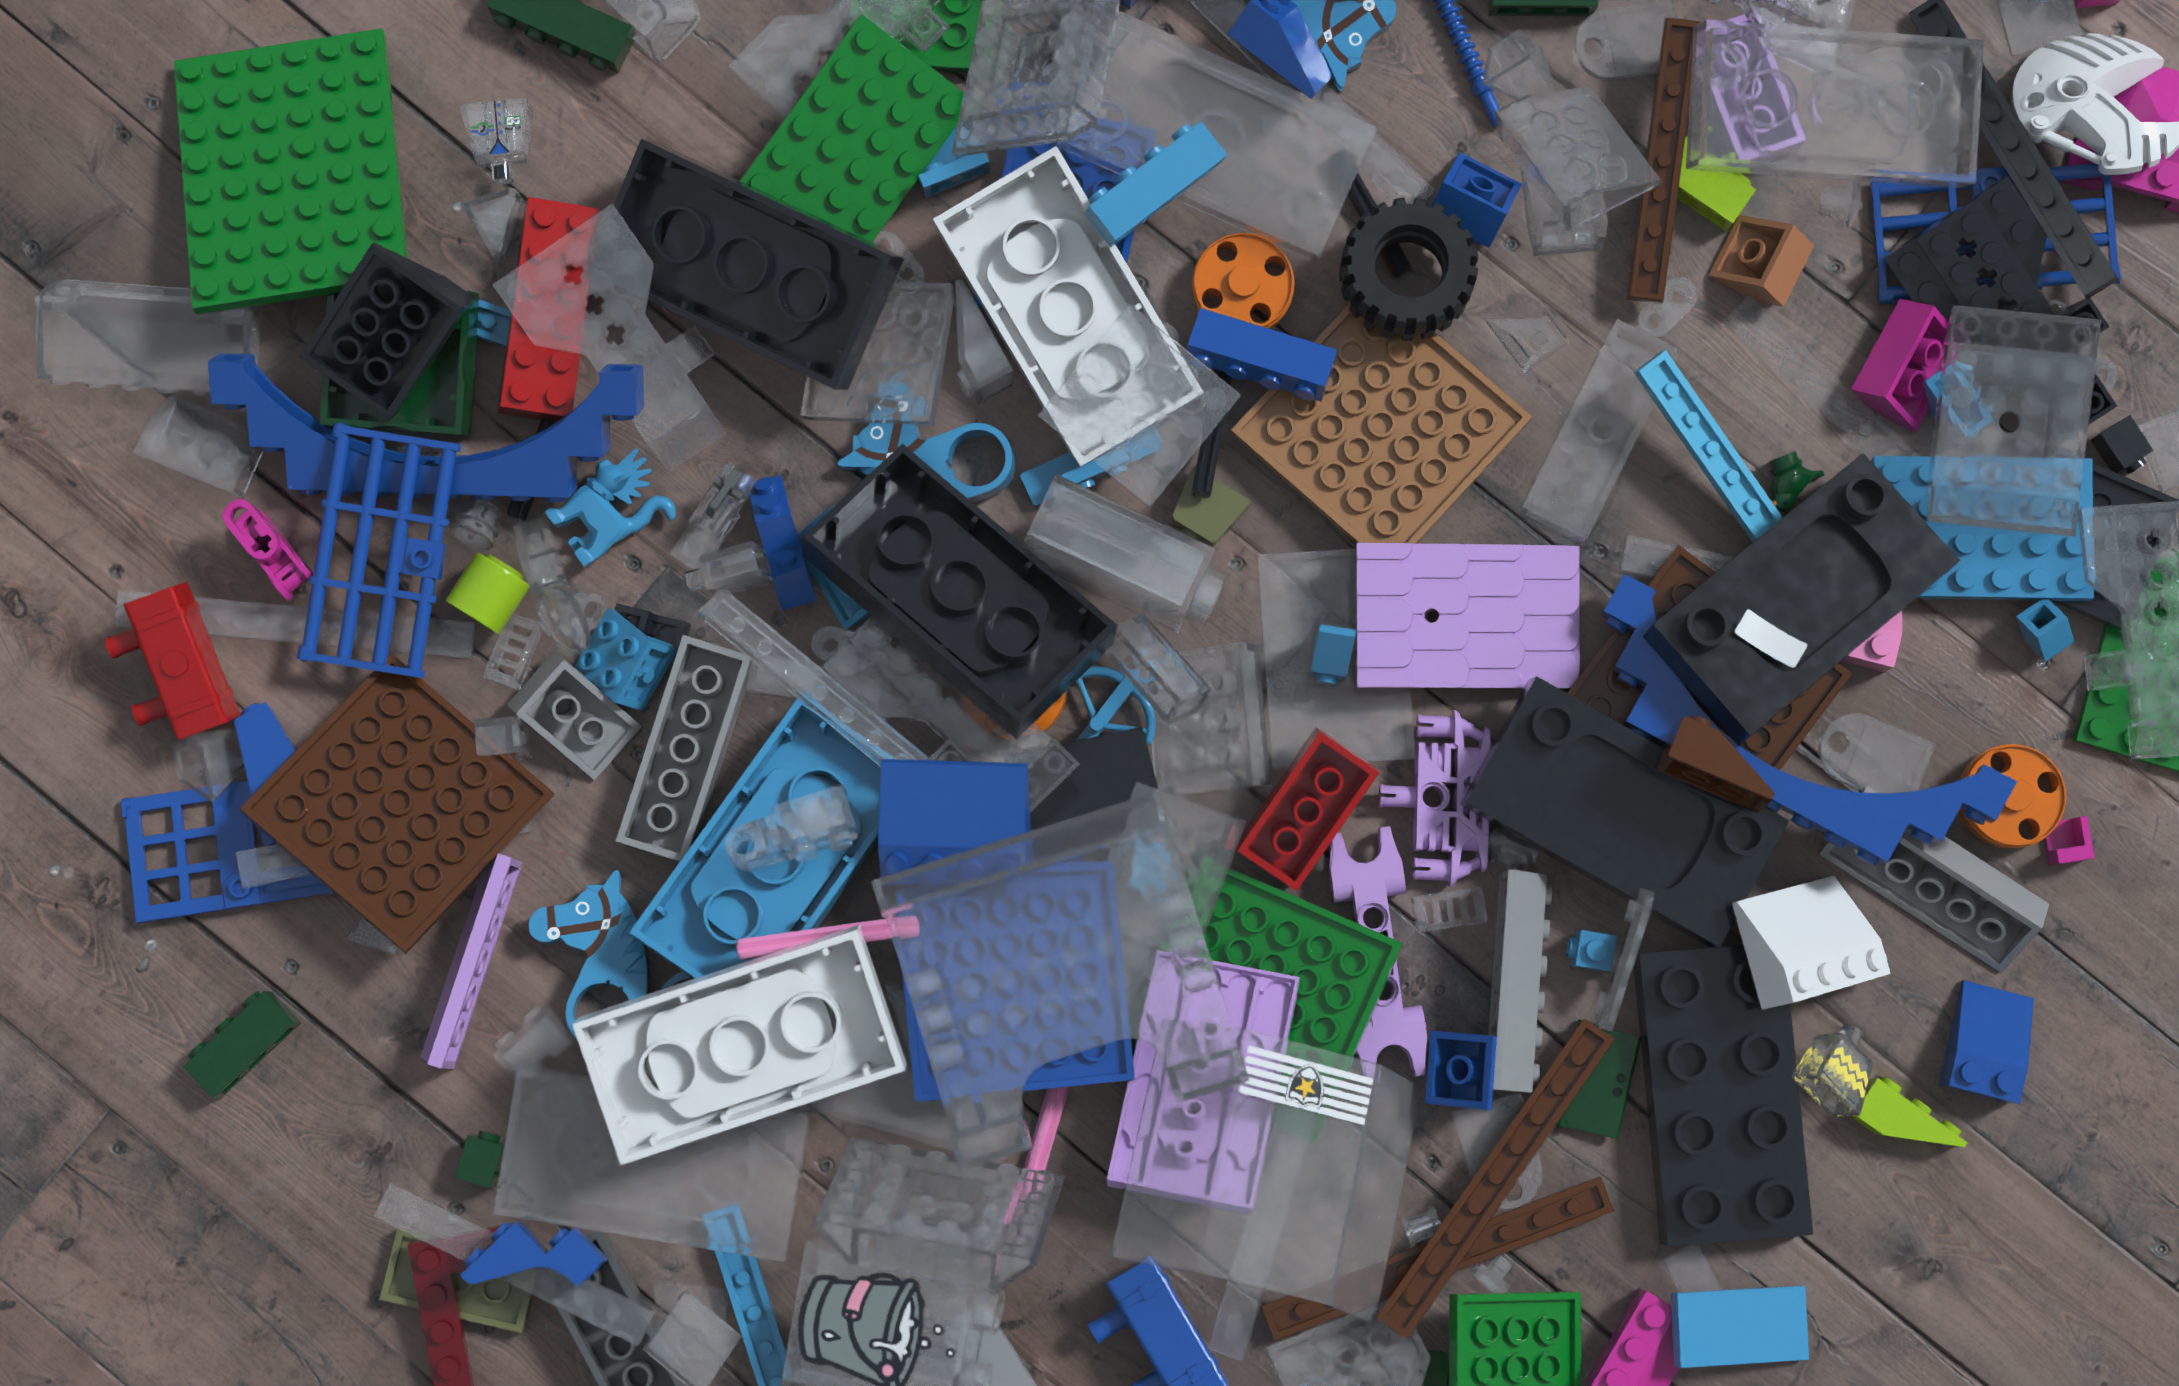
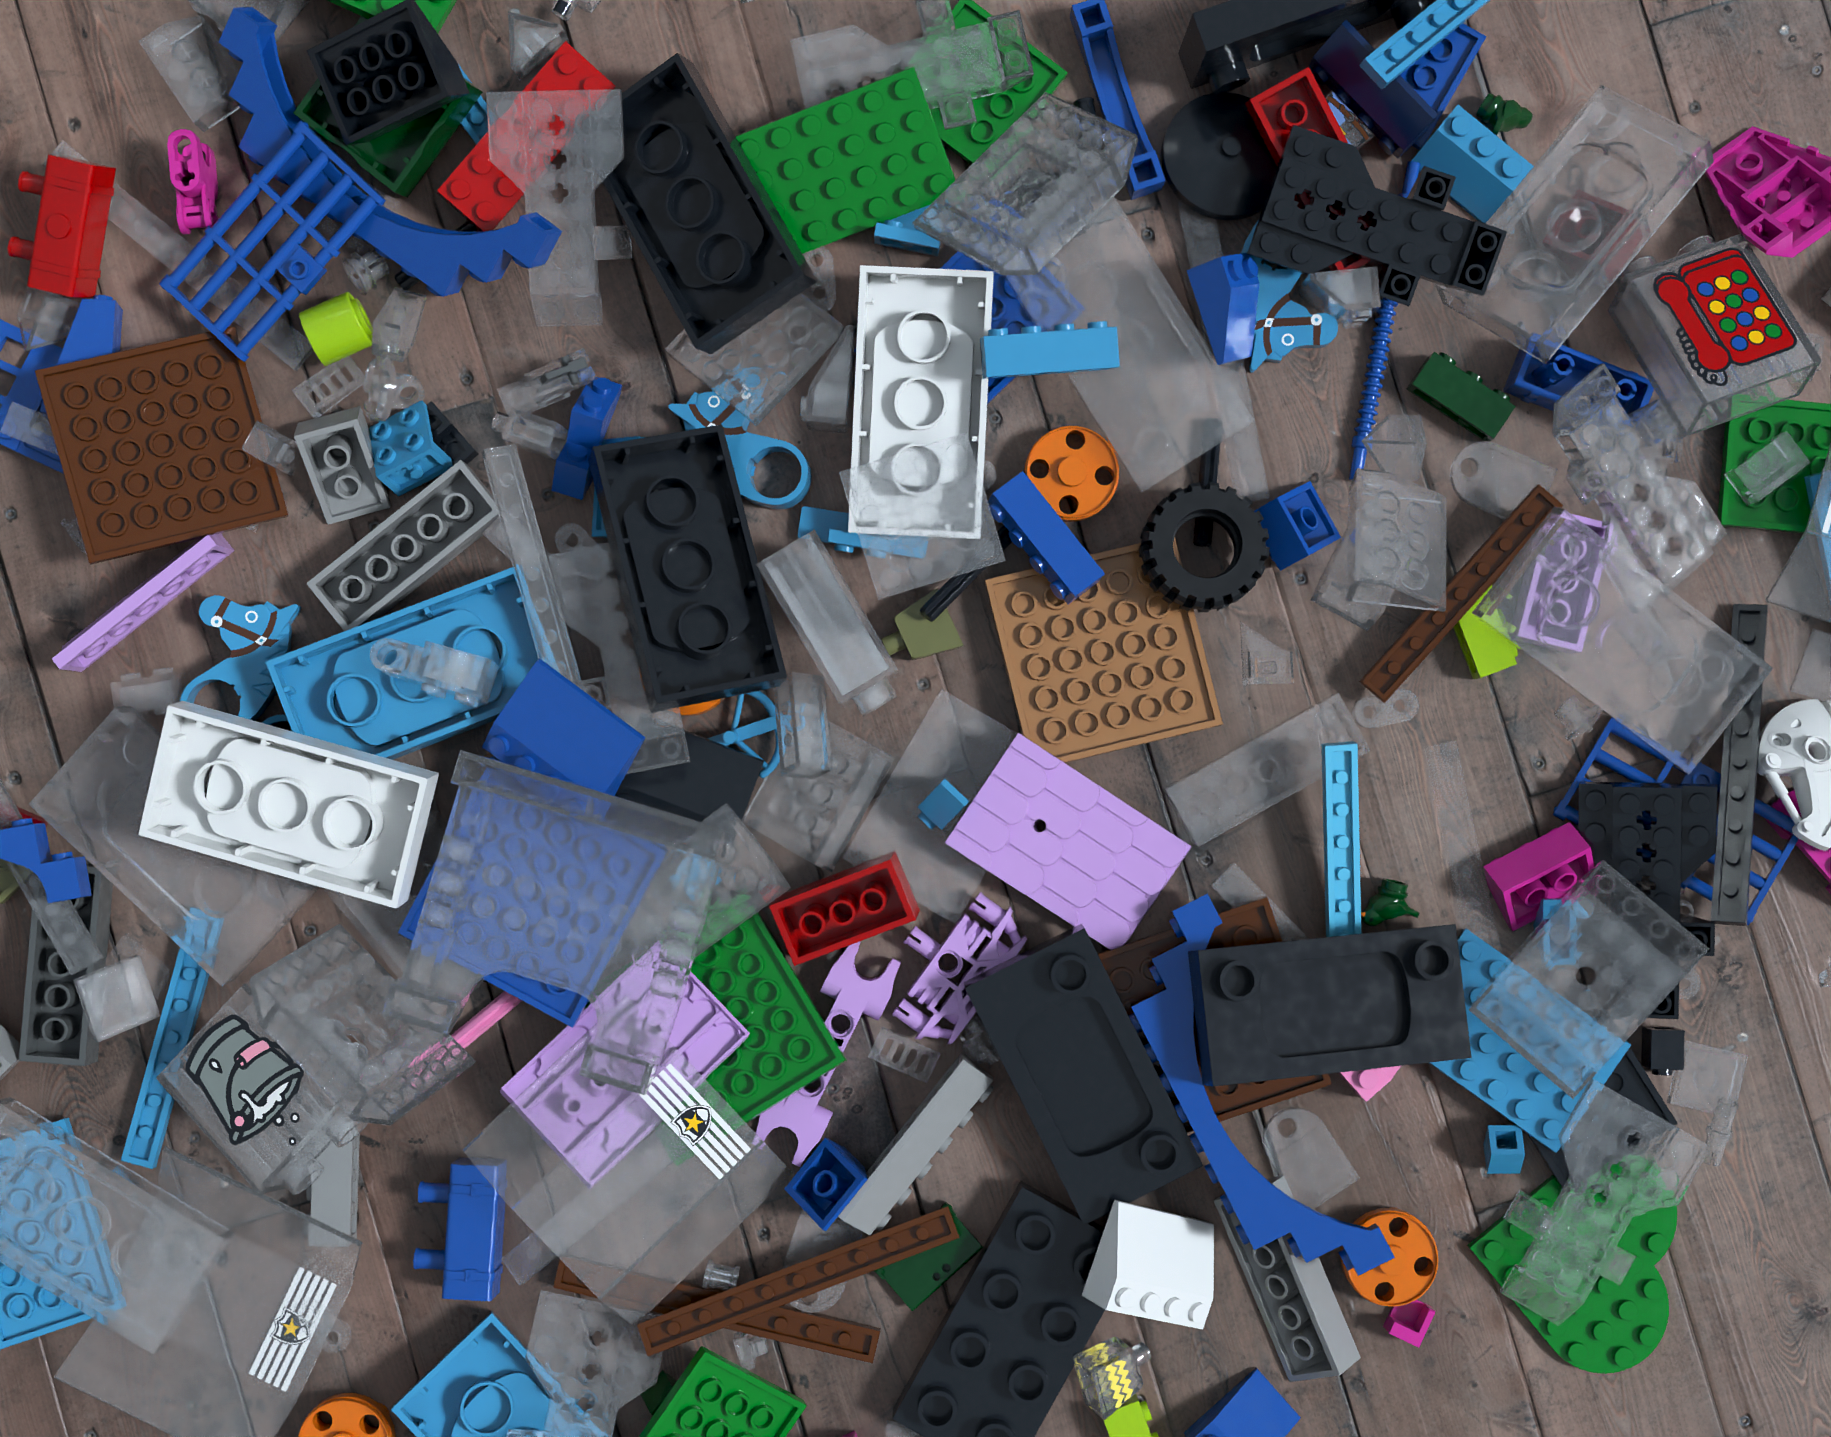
camera: 35 degrees right, 5 degrees up
dark green brick [455,1130,508,1188] -> none
dark azure animal [545,449,676,568] -> none
bright pink axle [736,915,919,960] -> none
dark azure brick [1566,930,1617,973] -> none
clear plate [1594,888,1654,1032] -> none
reddish brown slope [1656,715,1775,813] -> none
nougat slope [1708,215,1815,307] -> none
white sticker [1735,610,1807,668] -> none

